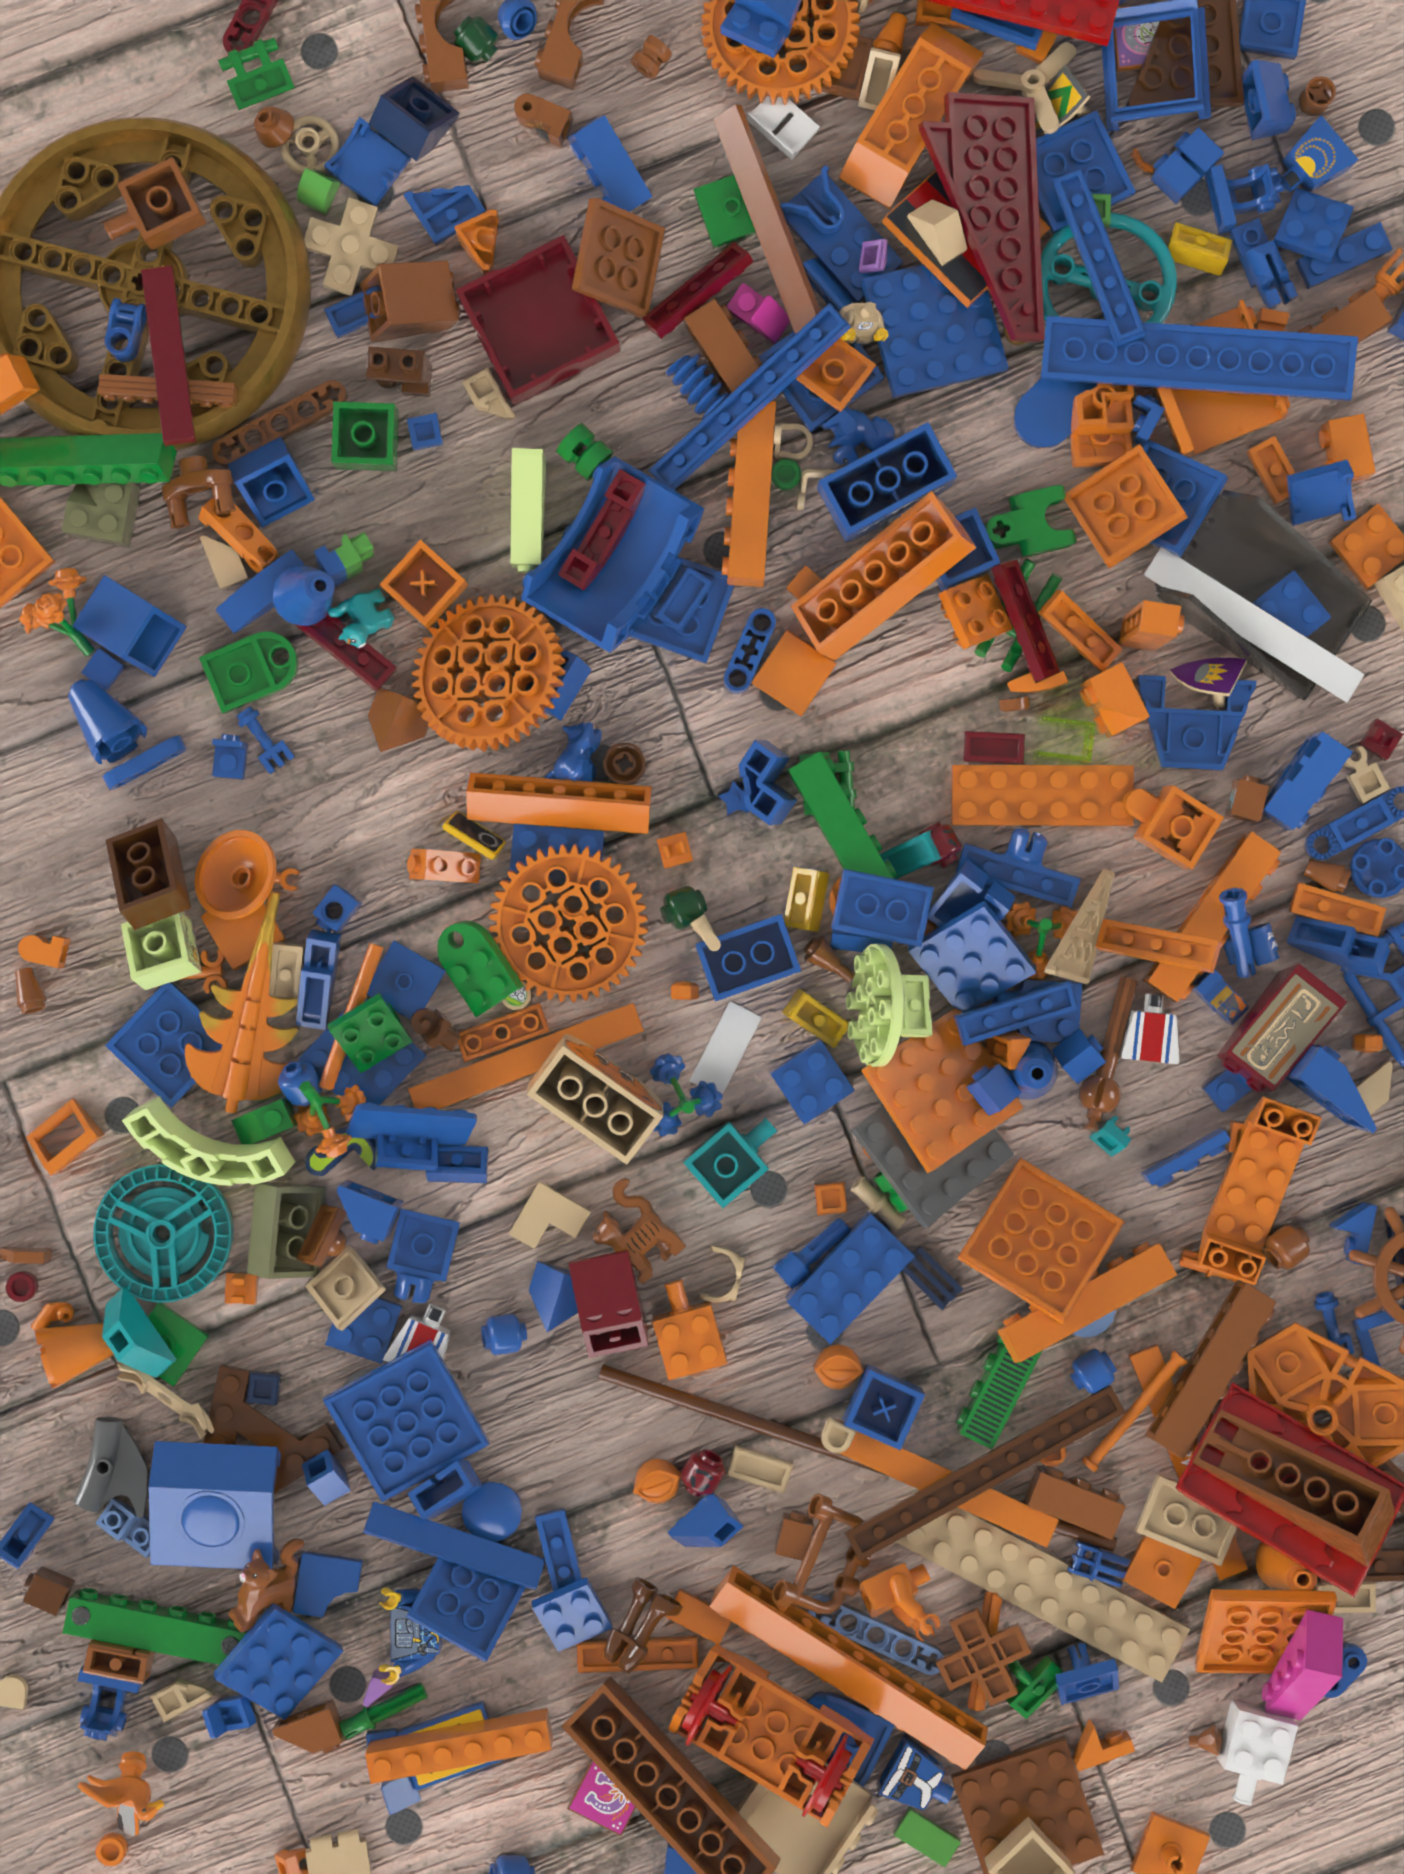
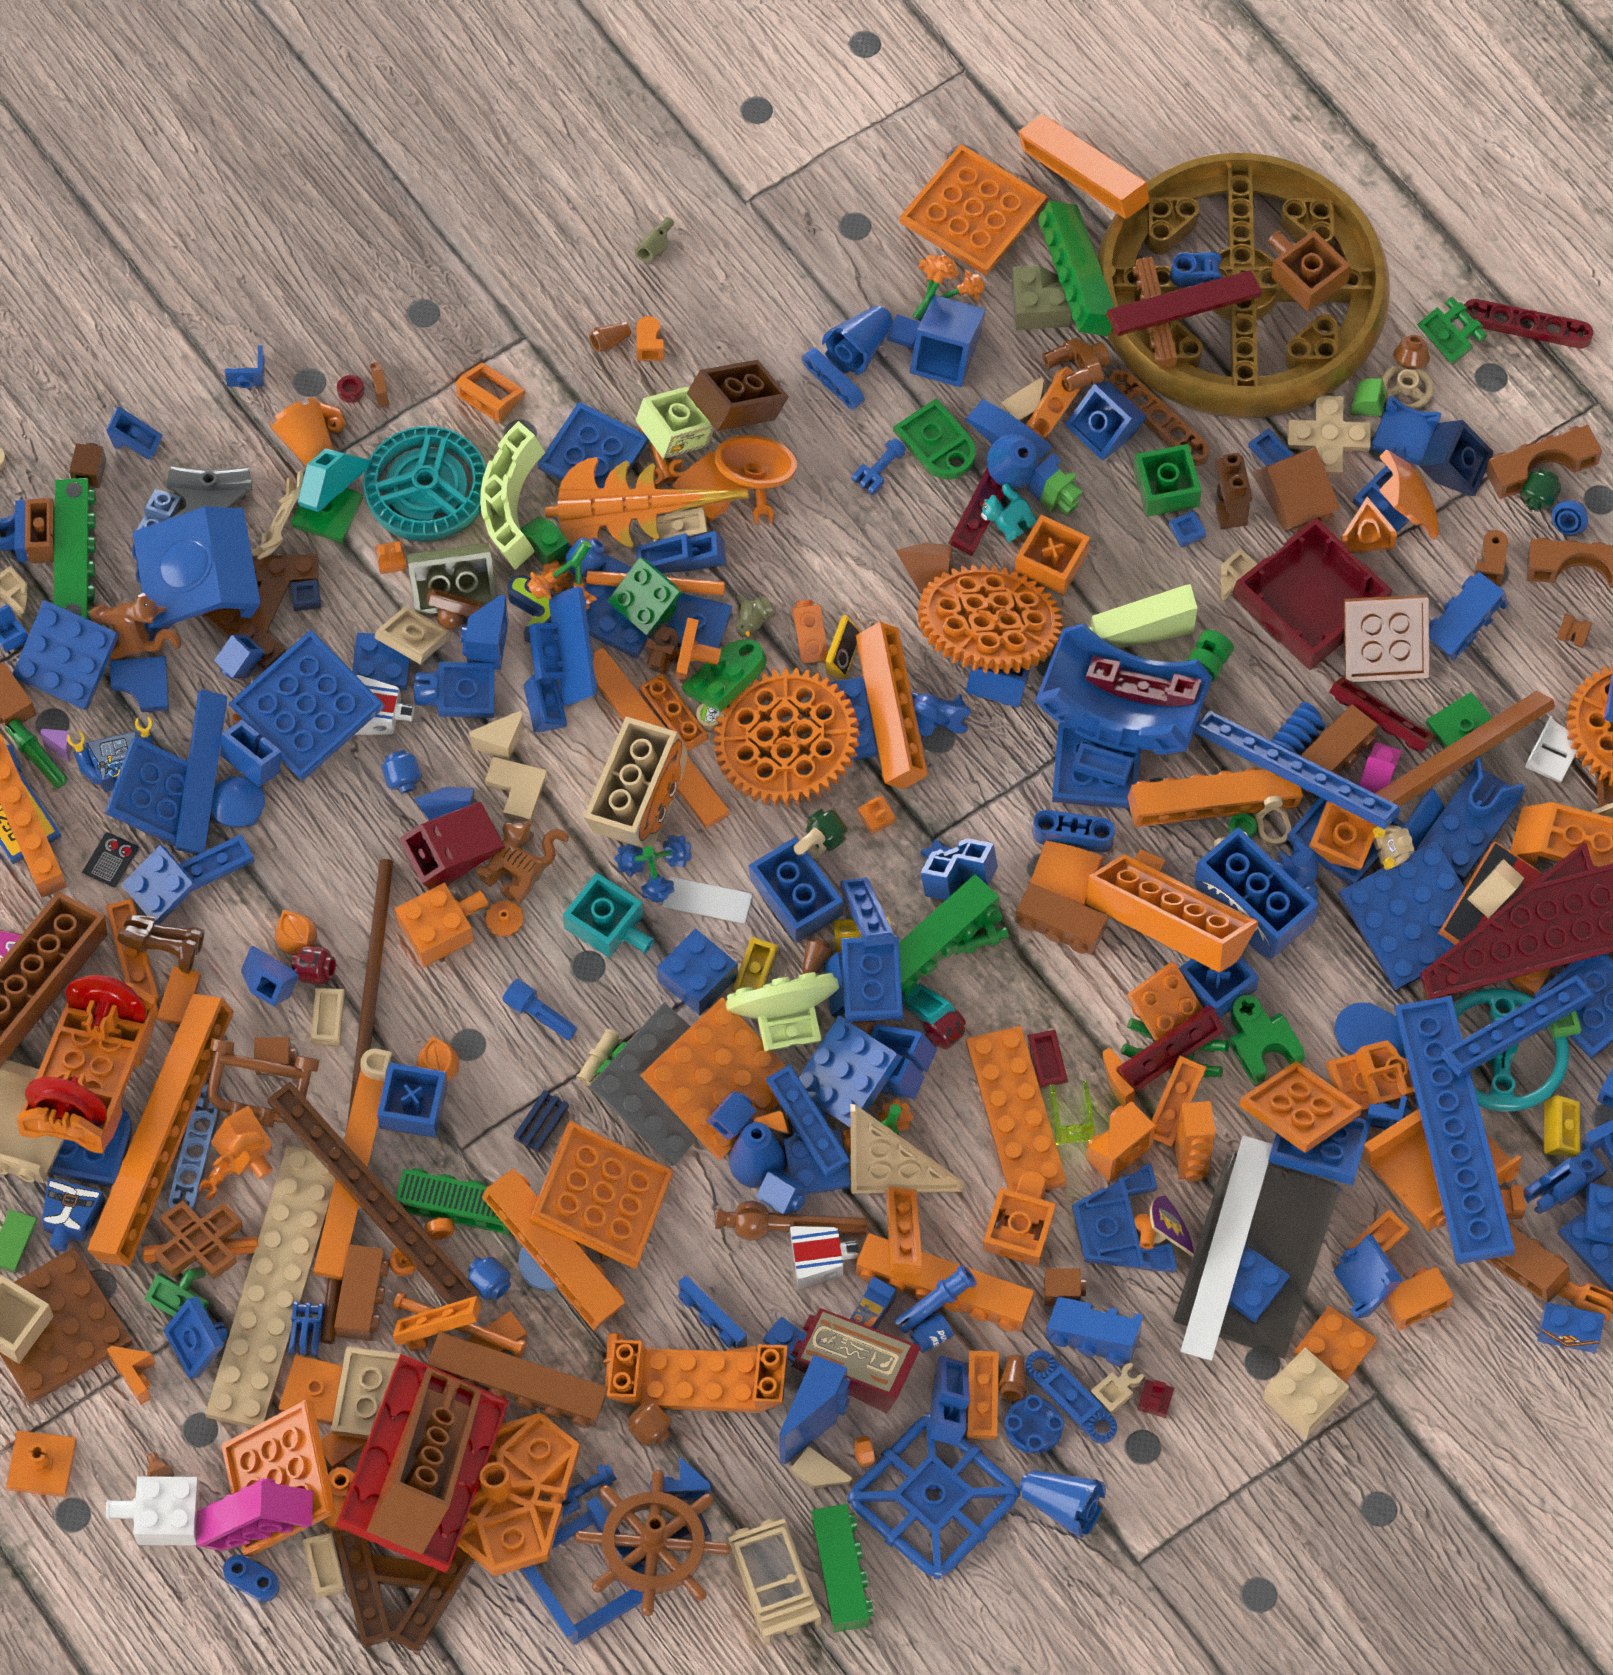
camera: 75 degrees right, 25 degrees down
blue bracket [212,734,248,780] -> none
blue brick [312,884,362,933] -> none
reddish brown wheel [603,743,646,785] -> none
orange tile [671,981,699,1000] -> none
tan cap [699,1245,746,1303] -> none
blue brick [785,1211,915,1344] -> none
orange tile [814,1181,848,1215] -> none
medium lavender slope [859,239,887,273] -> none
blue plate [955,828,1081,908] -> none
dark orange tile [999,697,1030,712] -> none
teal tile [1089,1116,1132,1157] -> none
none -> black sticker [82,832,139,888]
none -> orange hinge [393,1296,481,1352]
none -> orange tile [424,1217,455,1240]
none -> tan slope [469,711,524,761]
none -> orange piece [485,900,524,937]
none -> orange tile [675,618,721,682]
none -> olive animal [736,594,774,637]
none -> blue tile [840,877,894,947]
none -> dark orange brick [1015,883,1108,955]
none -> orange arm [1134,1213,1156,1249]
none -> orange slope [1379,449,1439,539]

